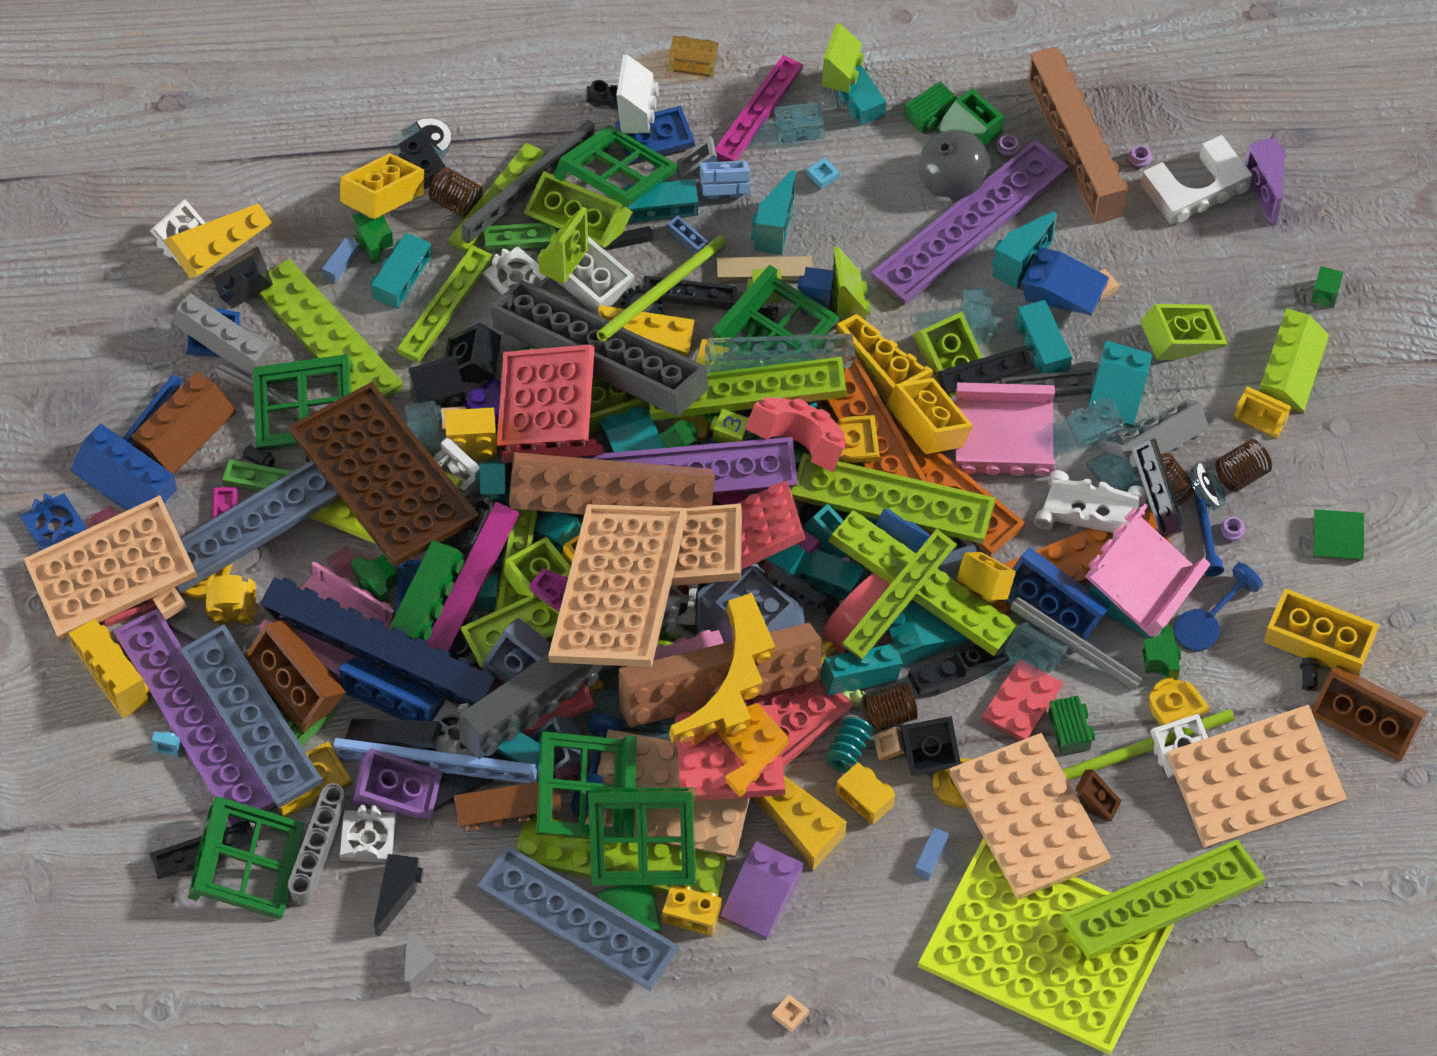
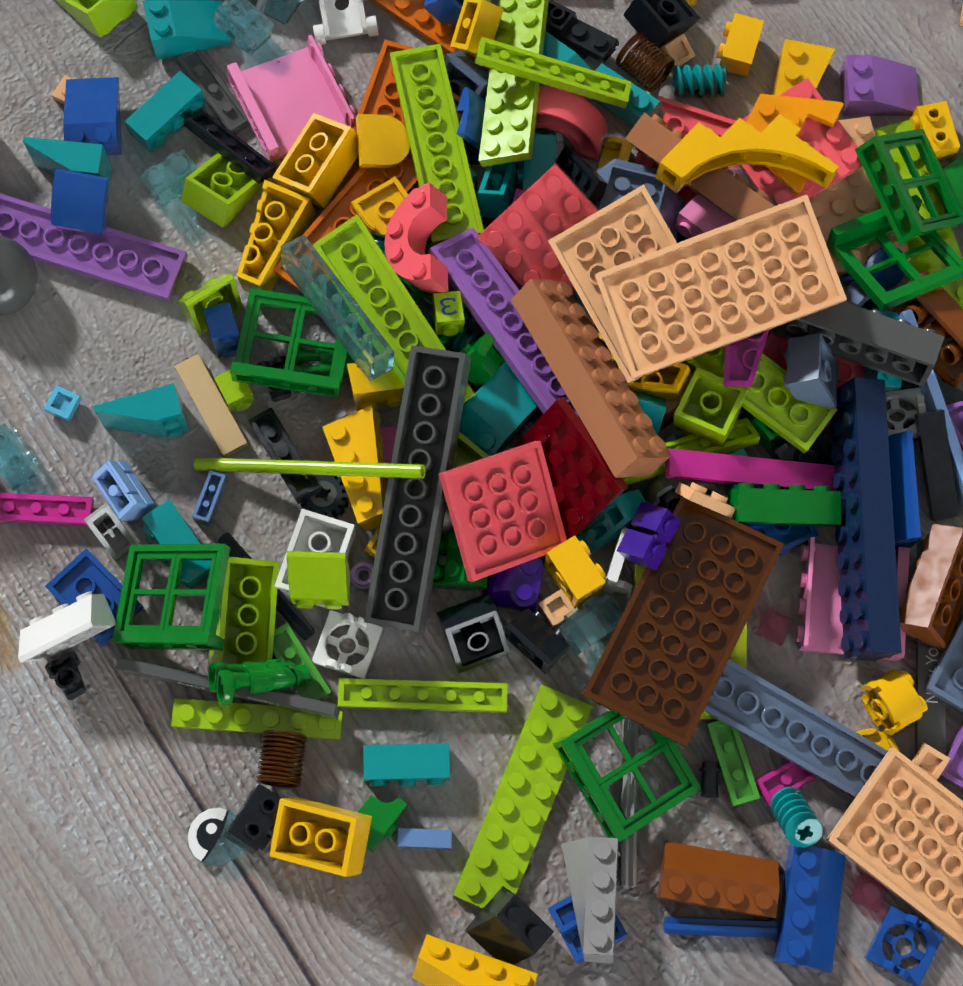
camera: 120 degrees left, 15 degrees up
green brick [351,554,398,604] -> none
none -> blue slope [51,168,109,234]
none -> green piece [208,659,311,706]
none -> yellow tile [356,114,410,168]
none -> dark purple piece [616,501,681,571]
none -> light nougat plate [675,482,736,518]
none -> teal piece [770,787,823,848]

